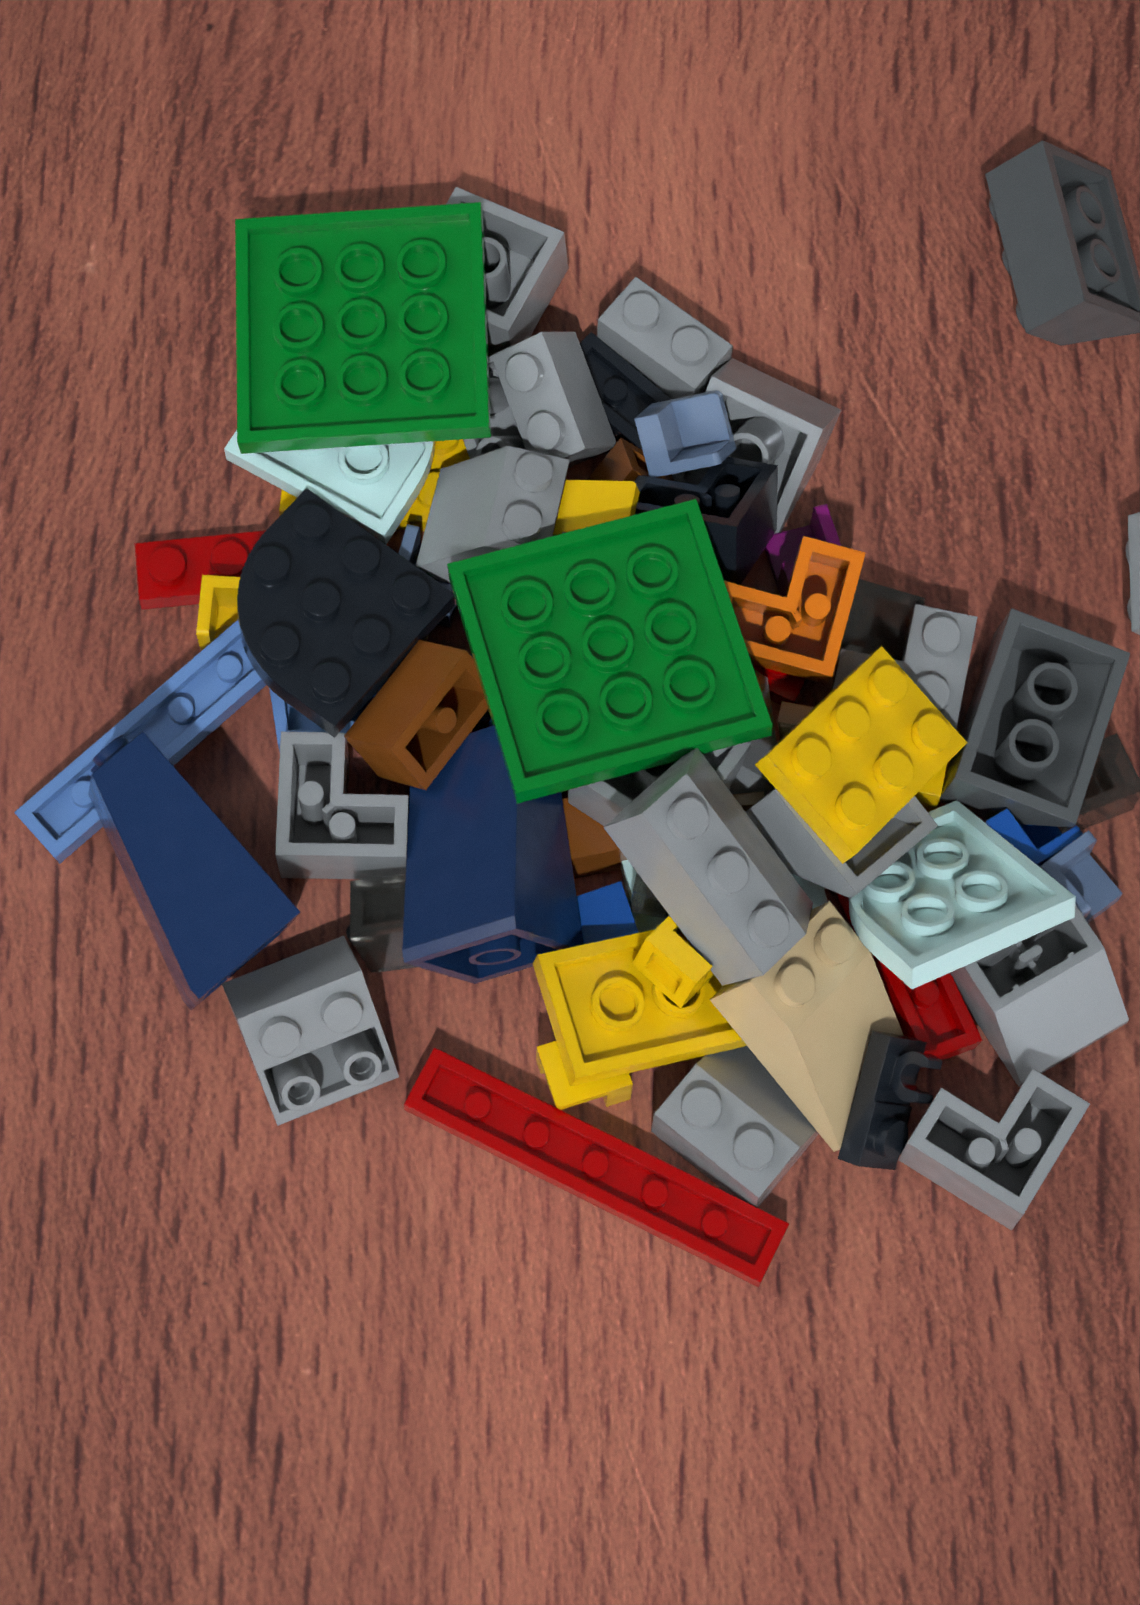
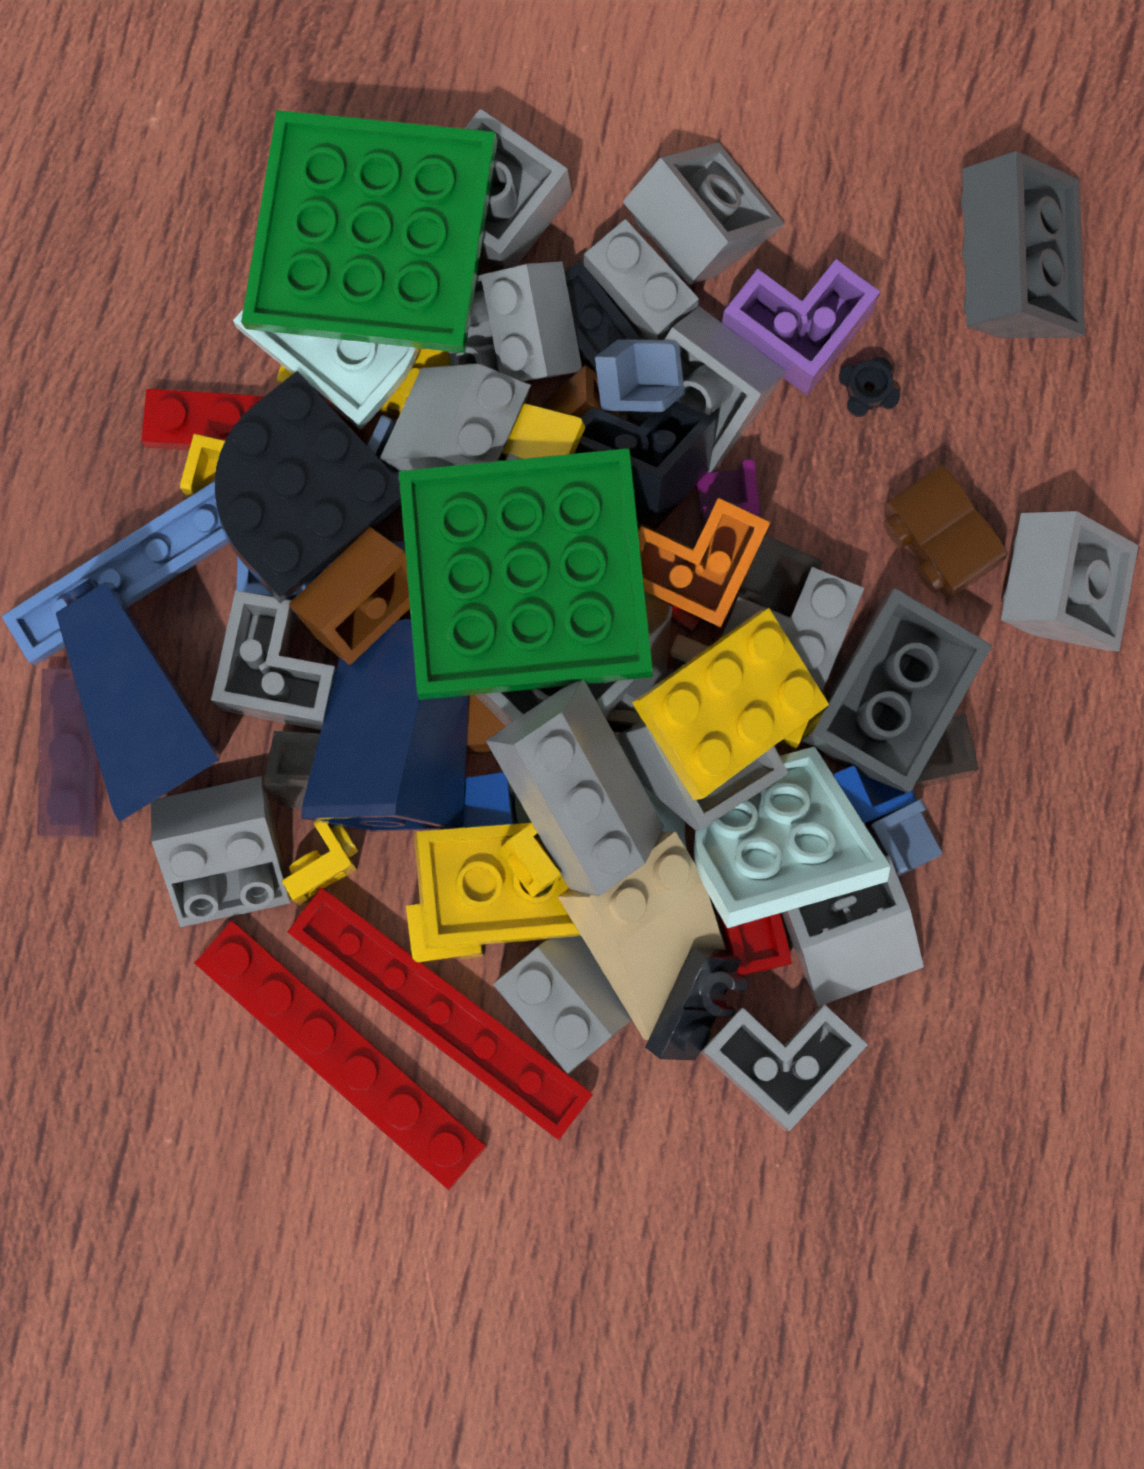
camera: 15 degrees right, 10 degrees up
none -> clear purple plate [37,669,99,838]
none -> red plate [194,920,487,1191]
none -> yellow bracket [281,821,359,905]
none -> light grey slope [623,142,784,285]
none -> medium lavender brick [722,259,880,396]
none -> black plate [839,357,900,417]
none -> reddish brown brick [883,465,1008,600]

